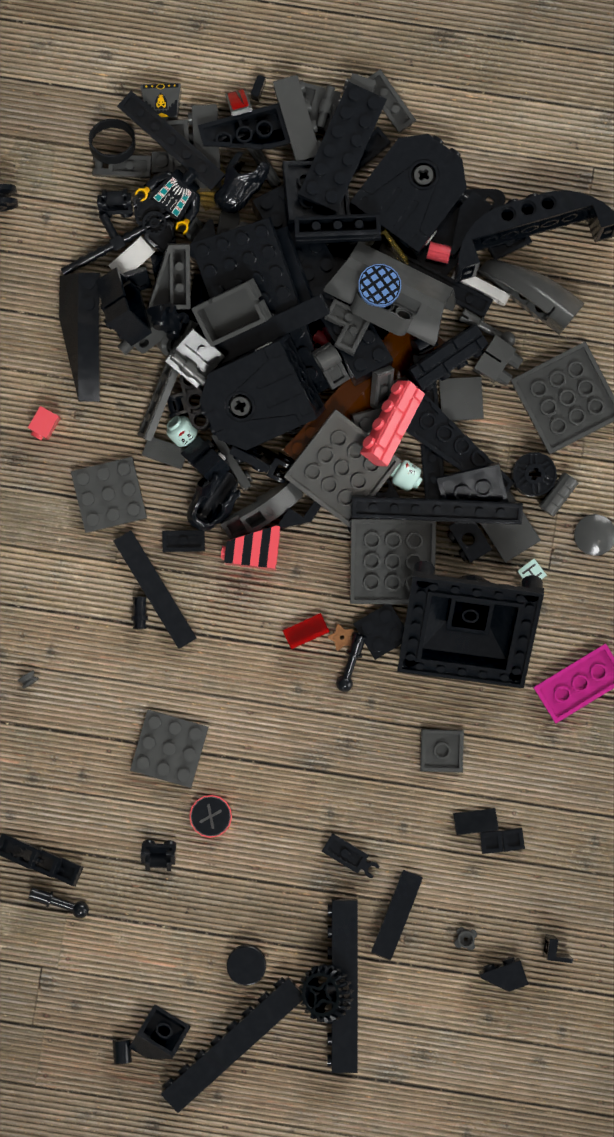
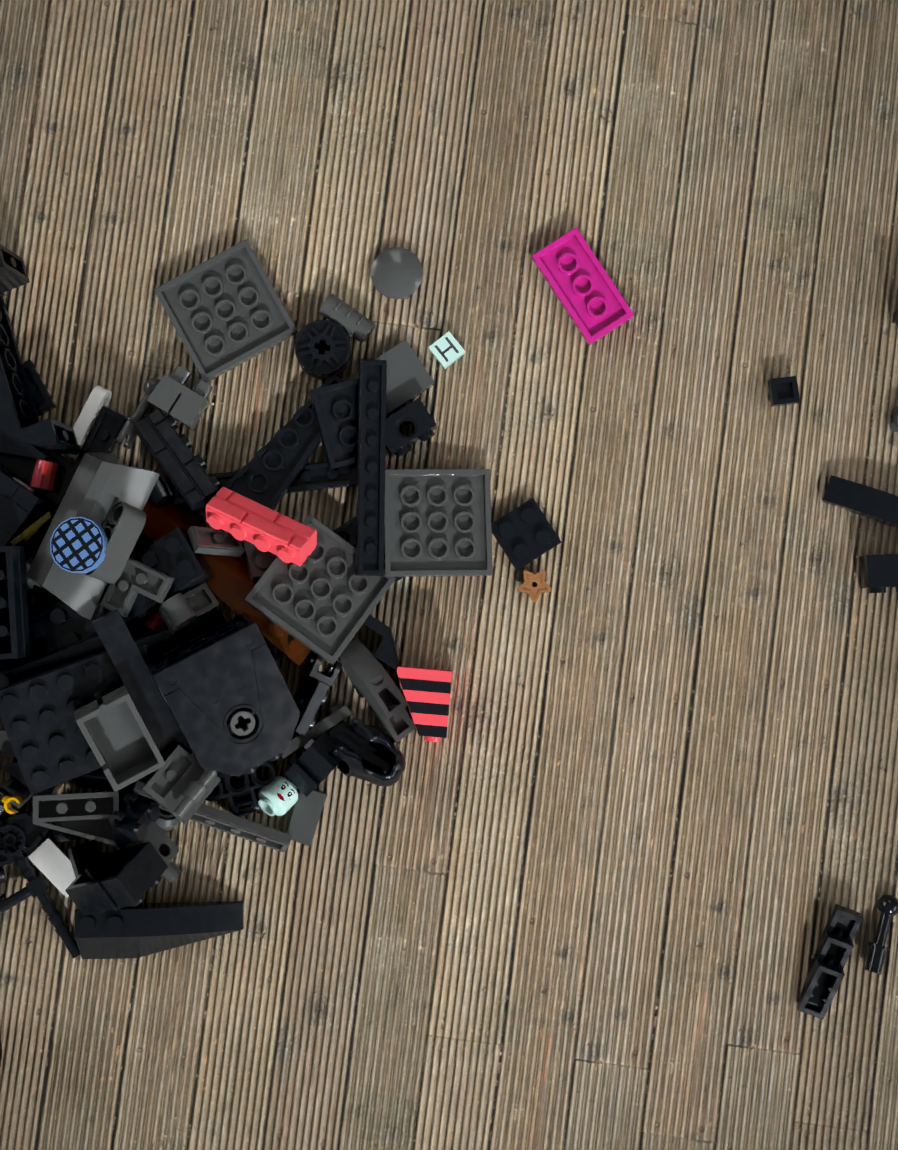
camera: 90 degrees left, 0 degrees up
dark grey bush [18,670,39,689] -> none
coral brick [28,406,61,441] -> none
dark grey plate [71,457,147,533] -> none
black tile [113,530,197,649] -> none
dark grey plate [130,709,209,788] -> none
black pin [131,597,148,630] -> none
black piece [141,840,176,871] -> none
black plate [162,530,205,553] -> none
black tile [190,795,232,838] -> none
red panel [282,613,330,650] -> none
black plate [321,833,380,878] -> none
black pin [336,632,367,692] -> none
light aqua head [390,460,423,492] -> none
black piece [397,561,544,688] -> none
dark grey tile [420,729,464,773] -> none
dark grey tile [439,377,484,421] -> none
black slope [453,808,499,835] -> none
dark grey panel [478,259,585,335] -> none
black tile [501,828,525,852] -> none

